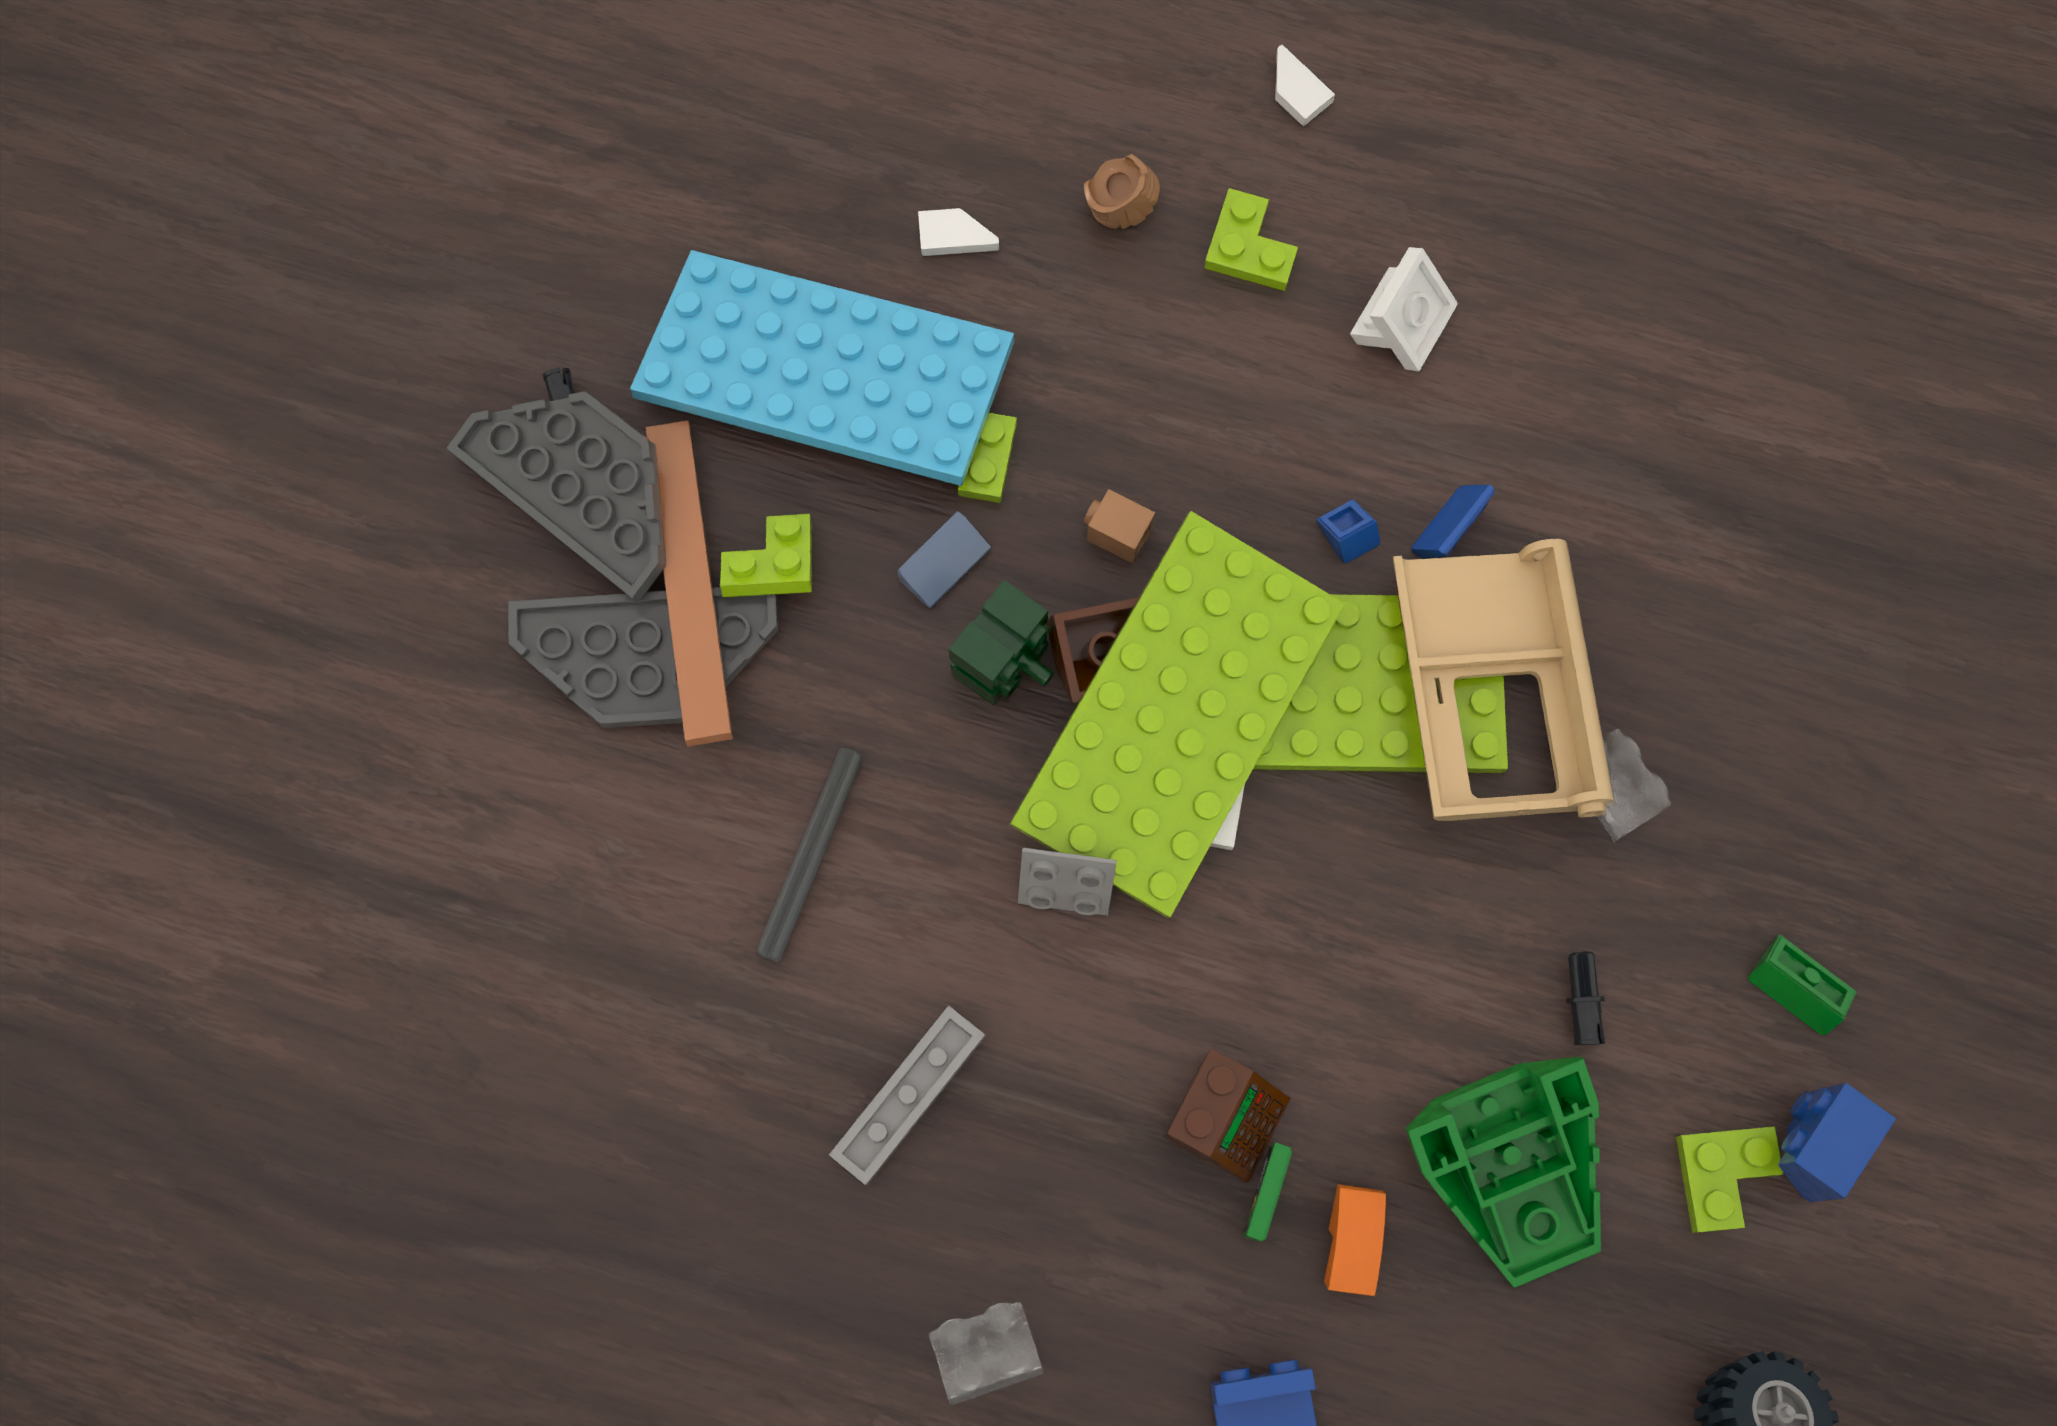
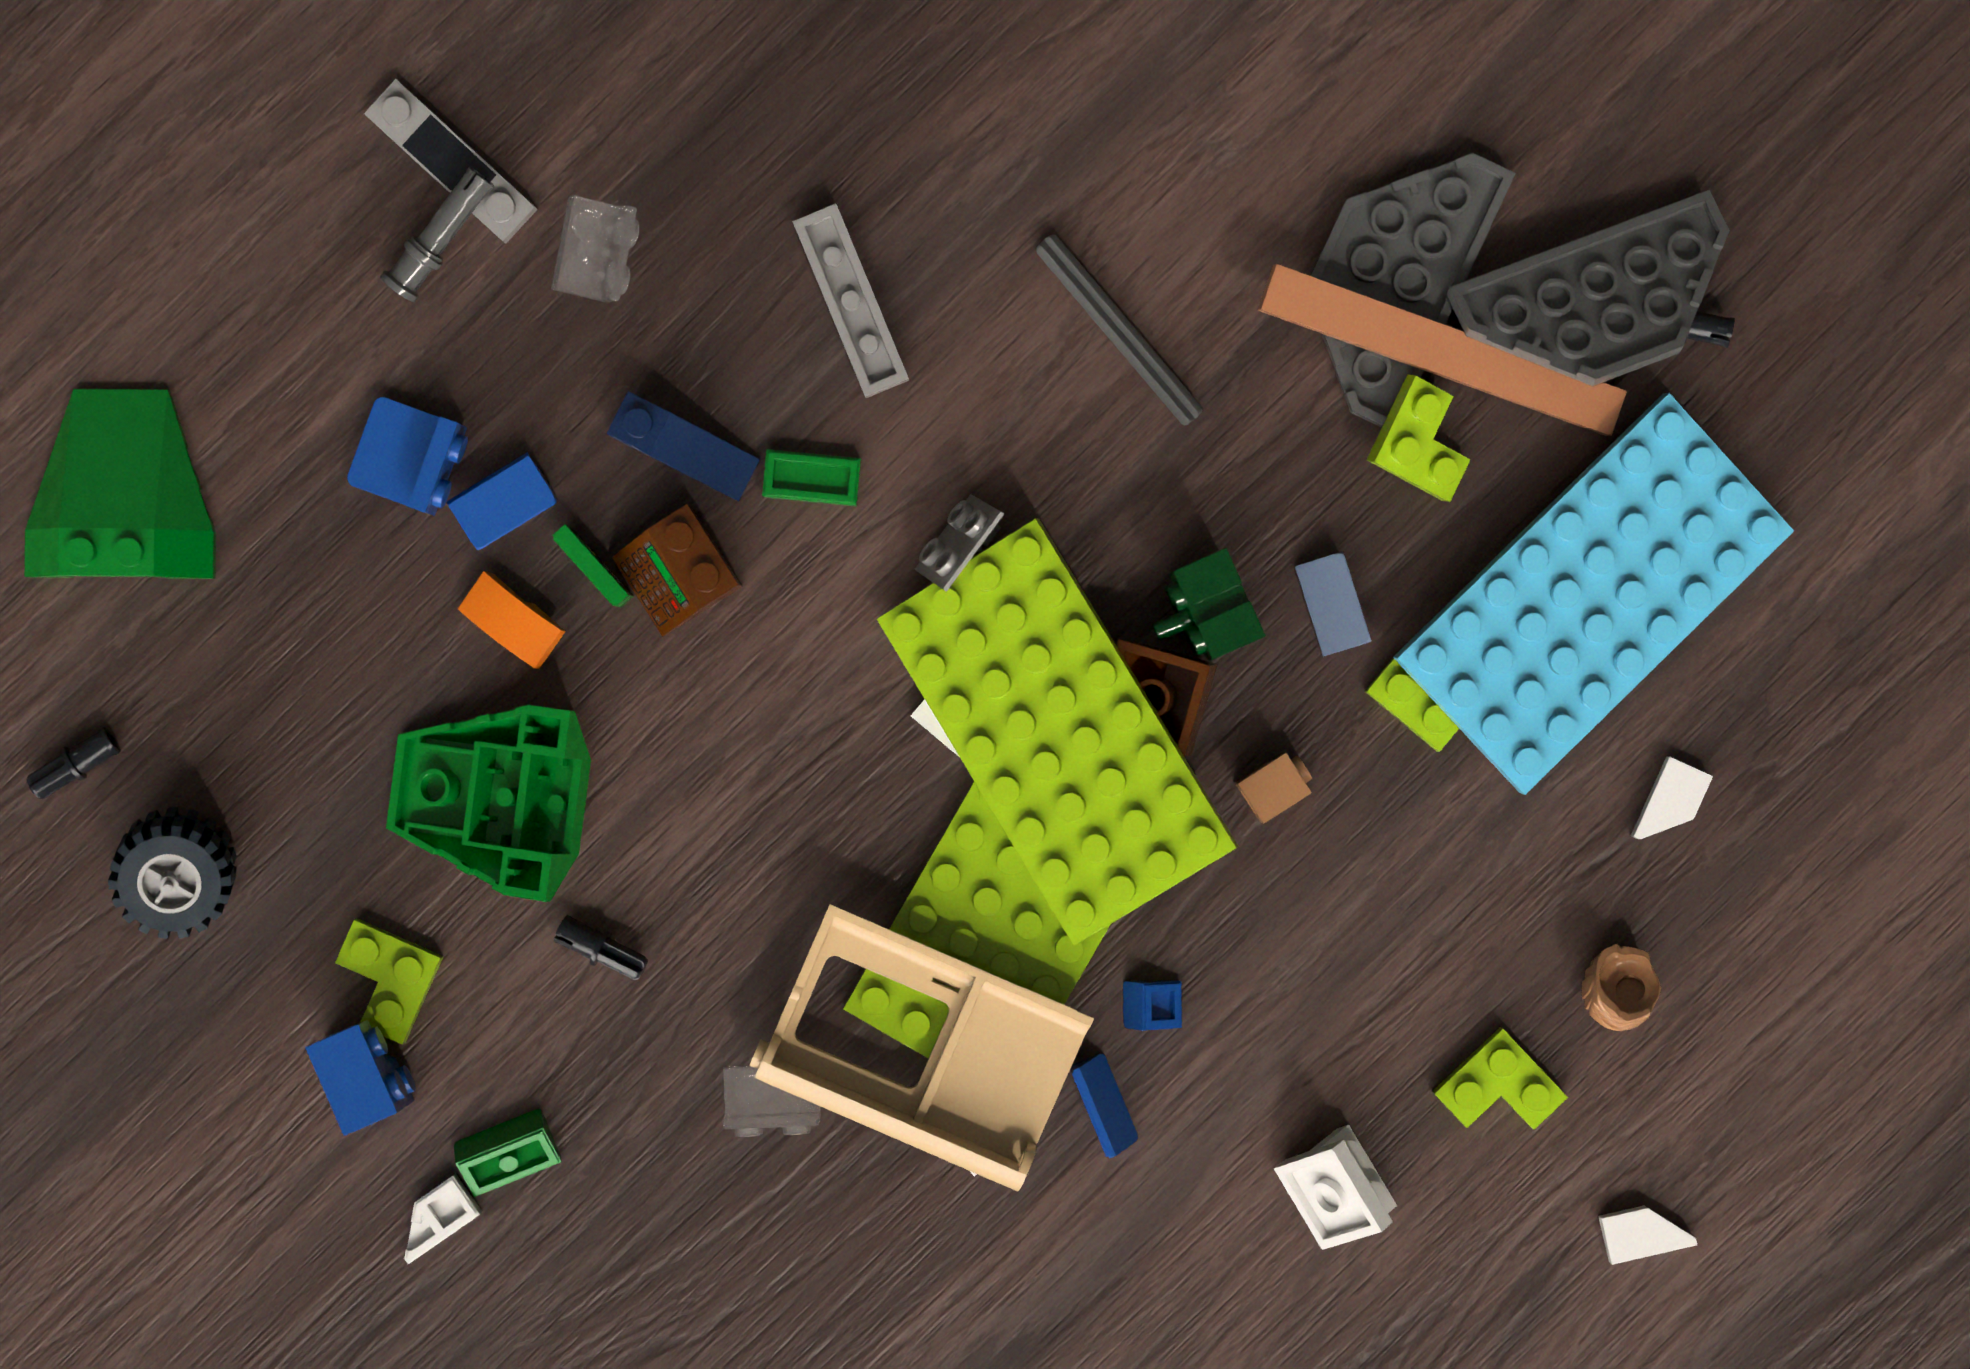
camera: 120 degrees right, 15 degrees up
none -> white tile [404,1173,482,1264]
none -> blue slope [447,452,557,550]
none -> dark blue slope [607,391,760,502]
none -> green tile [762,449,861,507]

